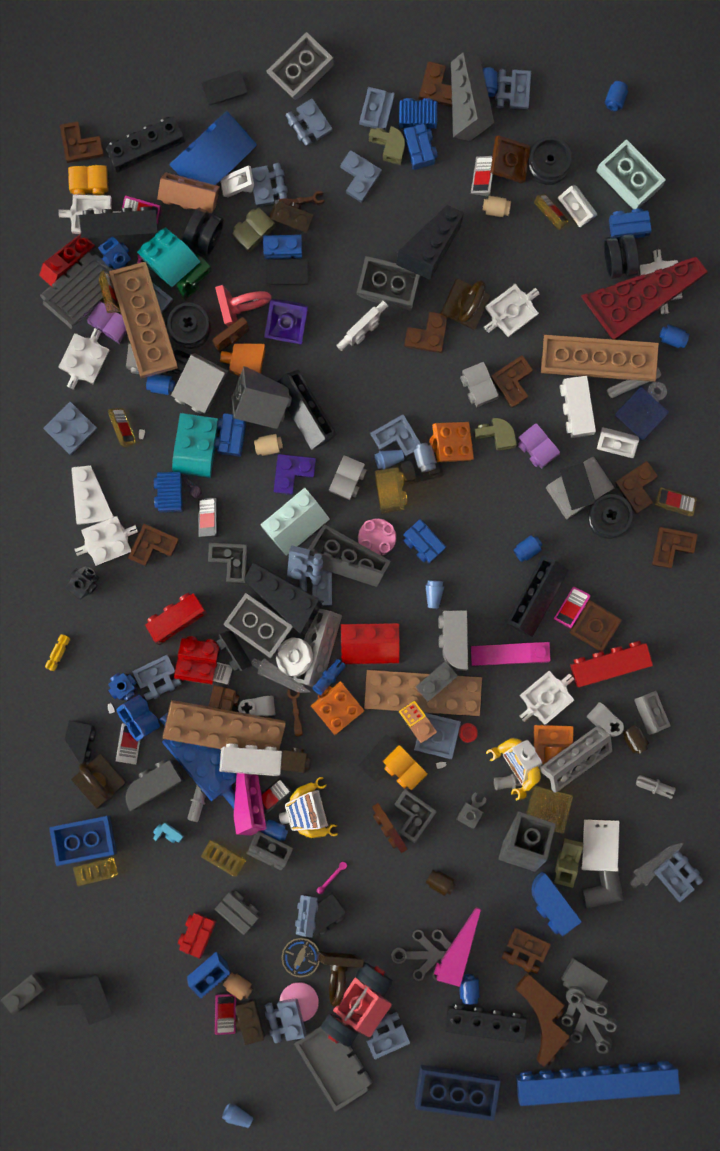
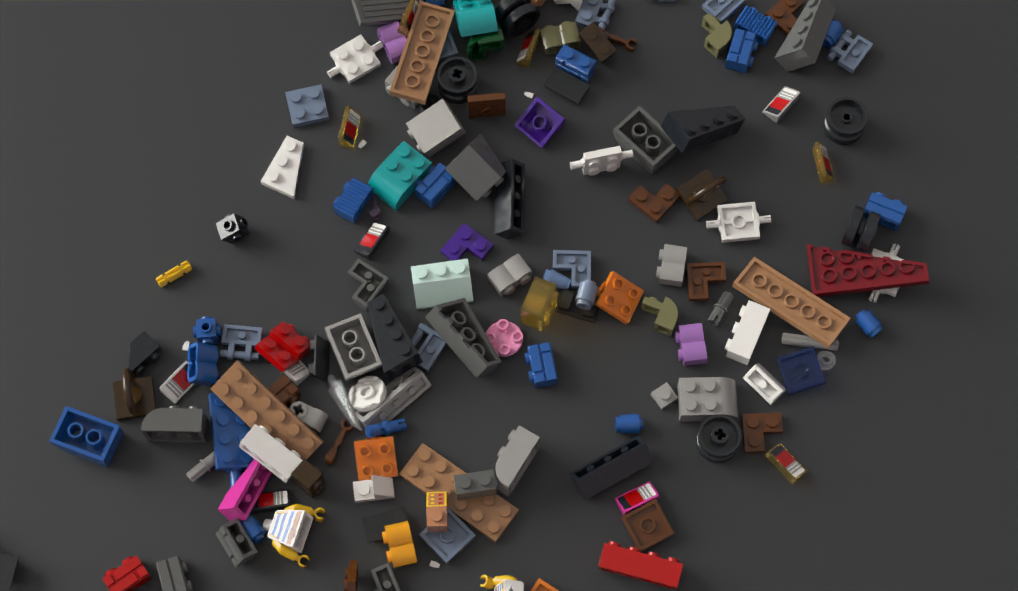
camera: 30 degrees right, 15 degrees down
clear yellow slope [73,857,118,886] -> none
white plate [75,516,138,565] -> none
reddish brown plate [128,524,179,566] -> none
red slope [145,593,207,645] -> none
blue brick [146,374,175,395] -> none
medium azure bracket [153,822,184,843] -> none
clear yellow slope [201,840,246,876] -> none
coral tile [215,285,271,327] -> none
orange torso [220,344,266,376] -> none
tan brick [254,434,283,456] -> none
sand blue plate [287,545,323,585] -> none
sand blue plate [340,150,382,203] -> none
red slope [341,623,399,664] -> none
medium blue cone [425,580,445,608] -> none
red plate [458,723,478,743] -> none
dark pink slope [471,642,550,666] -> none
tan brick [483,196,511,217] -> none
reddish brown plate [490,135,531,183] -> none
white plate [519,671,574,725] -> none
white slope [558,185,598,227] -> none
black piece [559,463,596,510] -> none
light aqua brick [597,139,666,210] -> none
blue brick [605,81,628,111] -> none
reddish brown plate [652,527,698,569] -> none
none -> white slope [353,475,395,503]
none -> clear yellow slope [516,28,540,68]
none -> light grey plate [651,382,678,410]
none -> dark grey axle [707,291,734,327]

